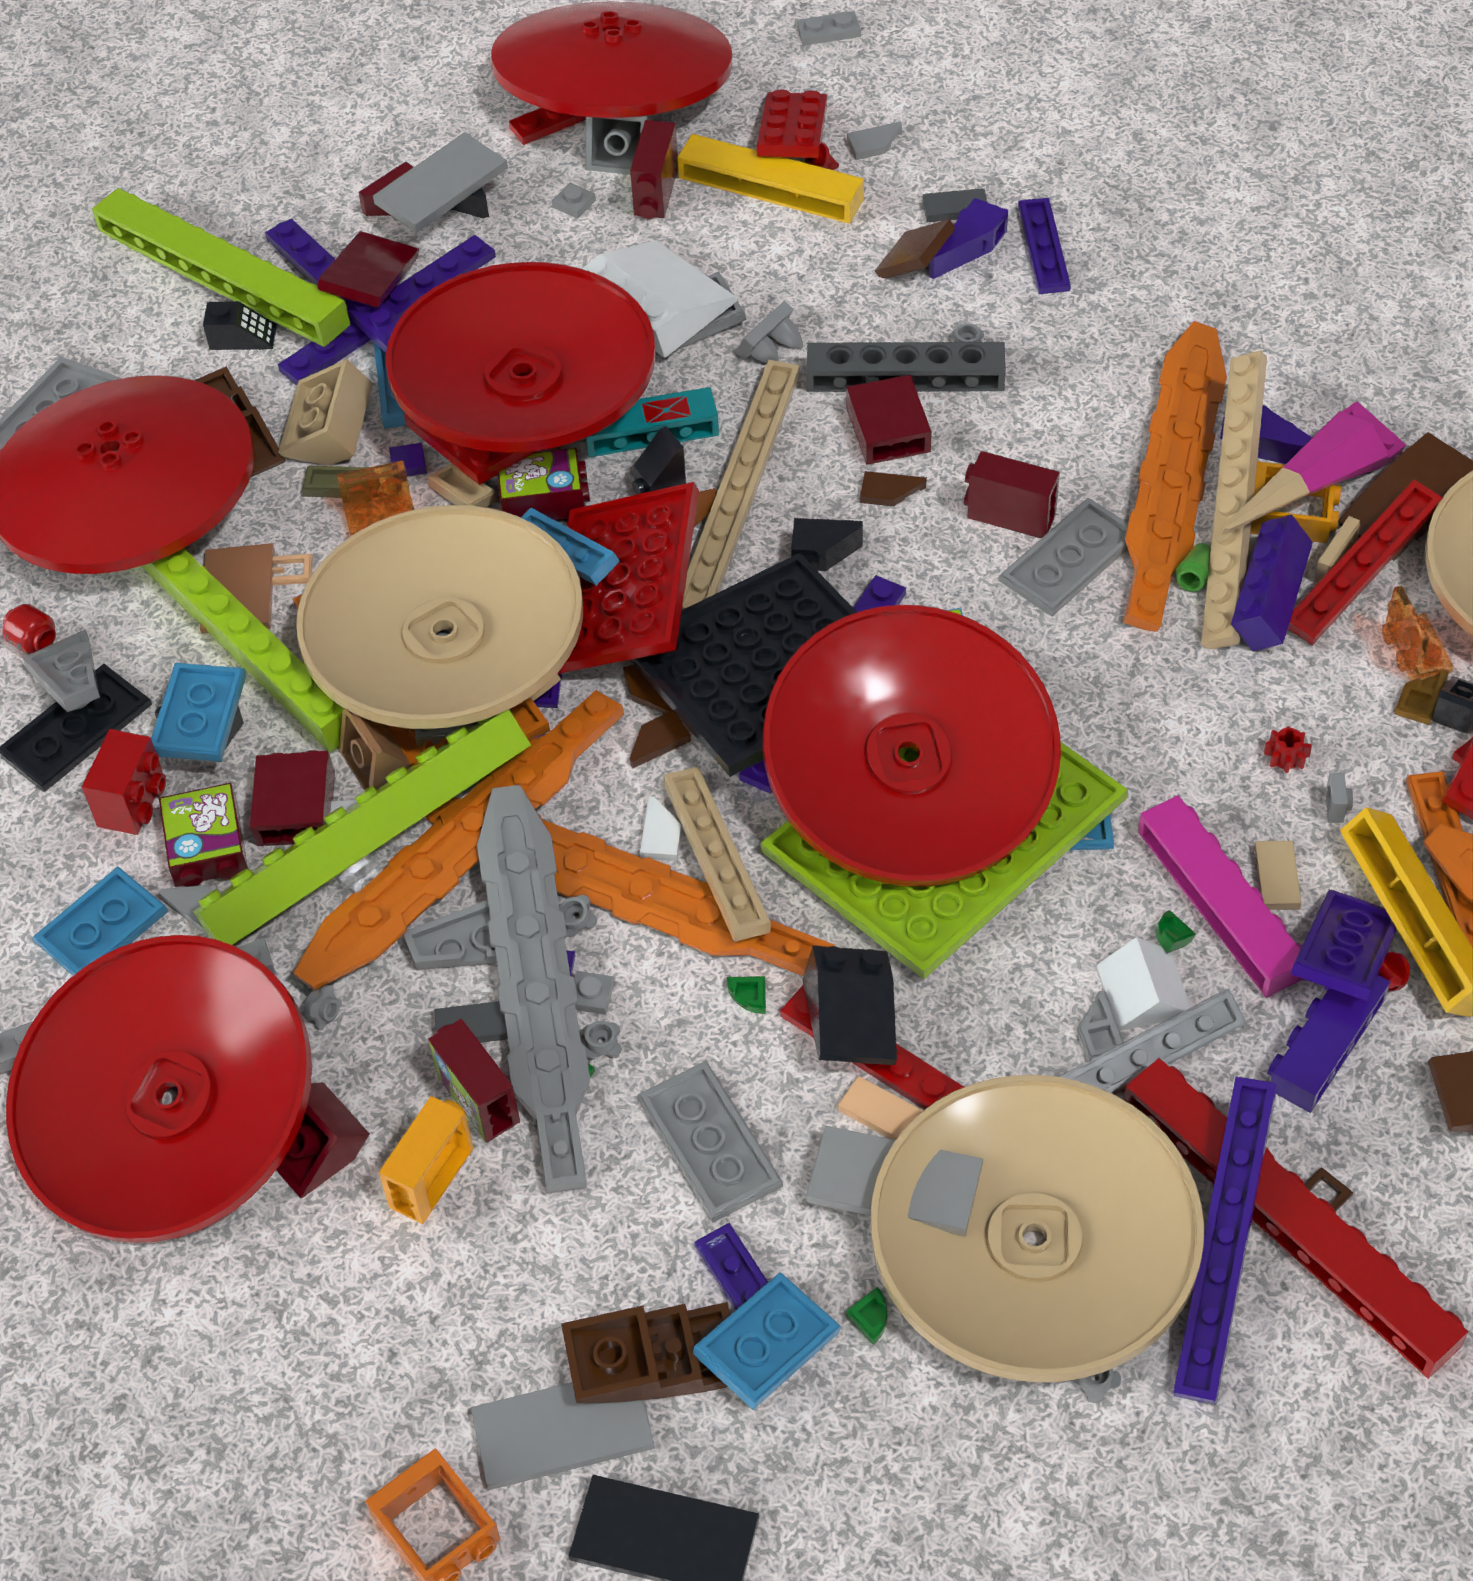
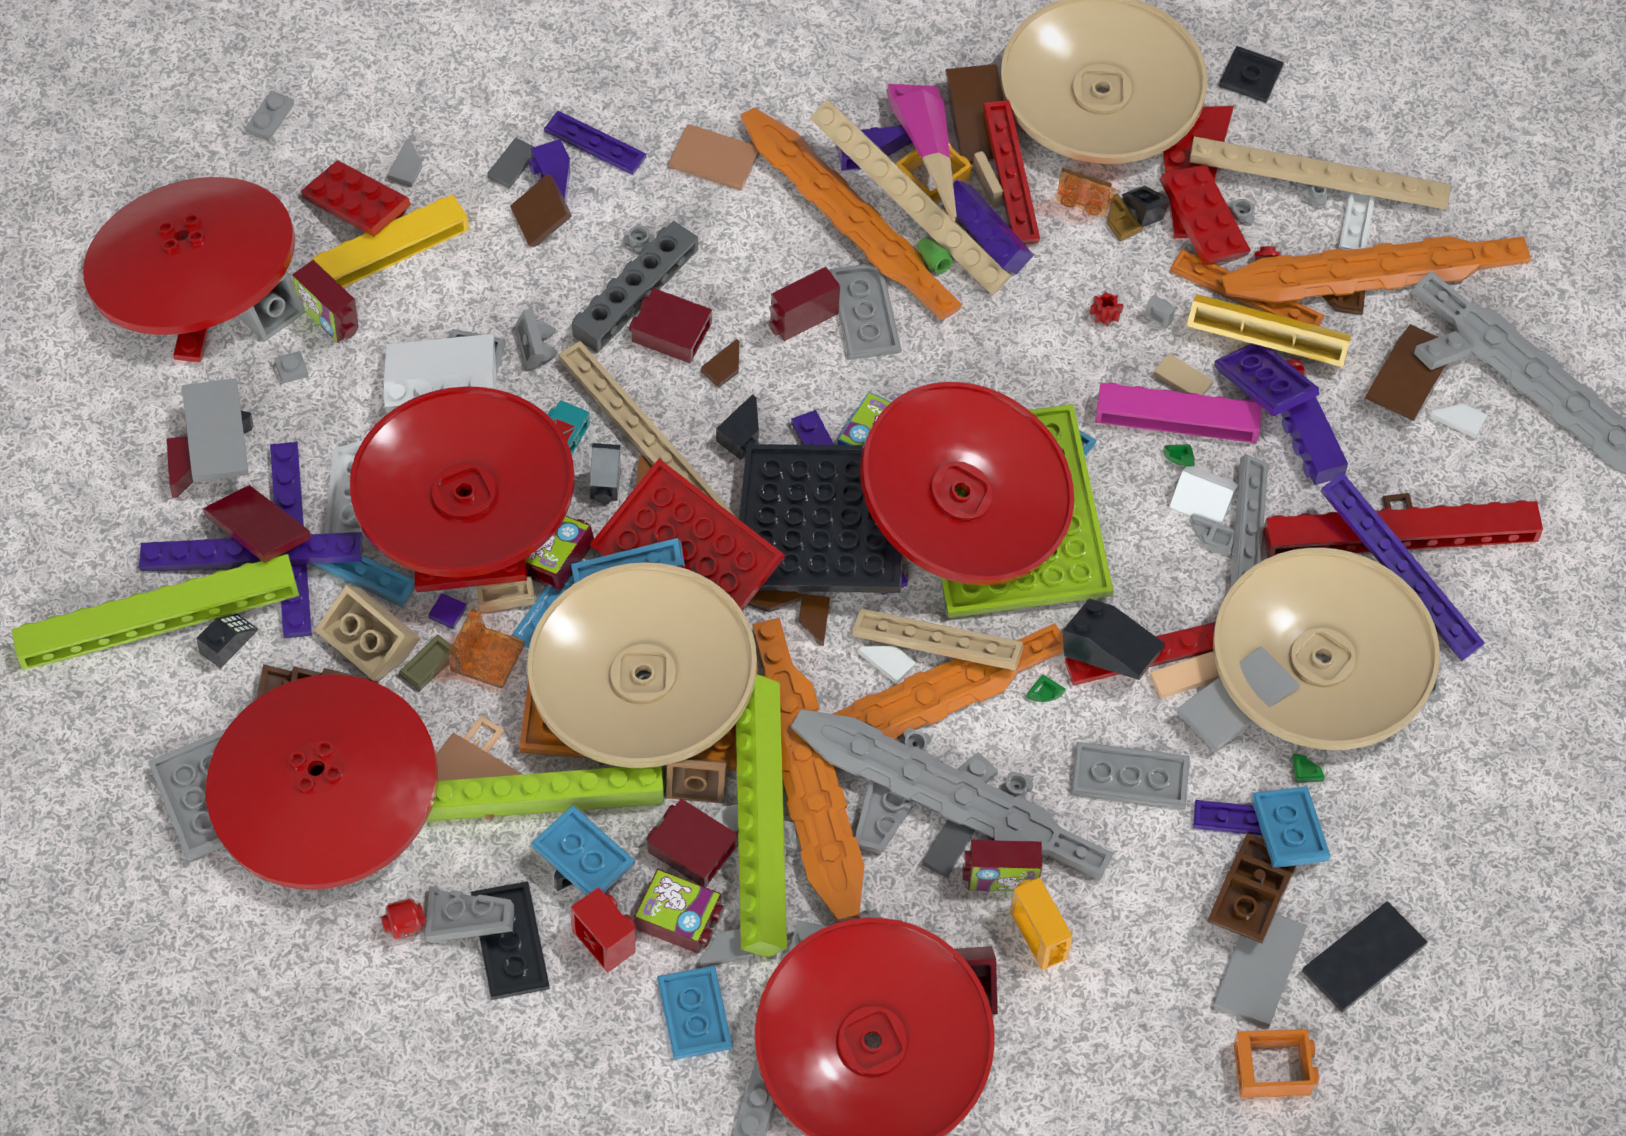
camera: 60 degrees left, 5 degrees up
none -> nougat tile [669,124,759,191]

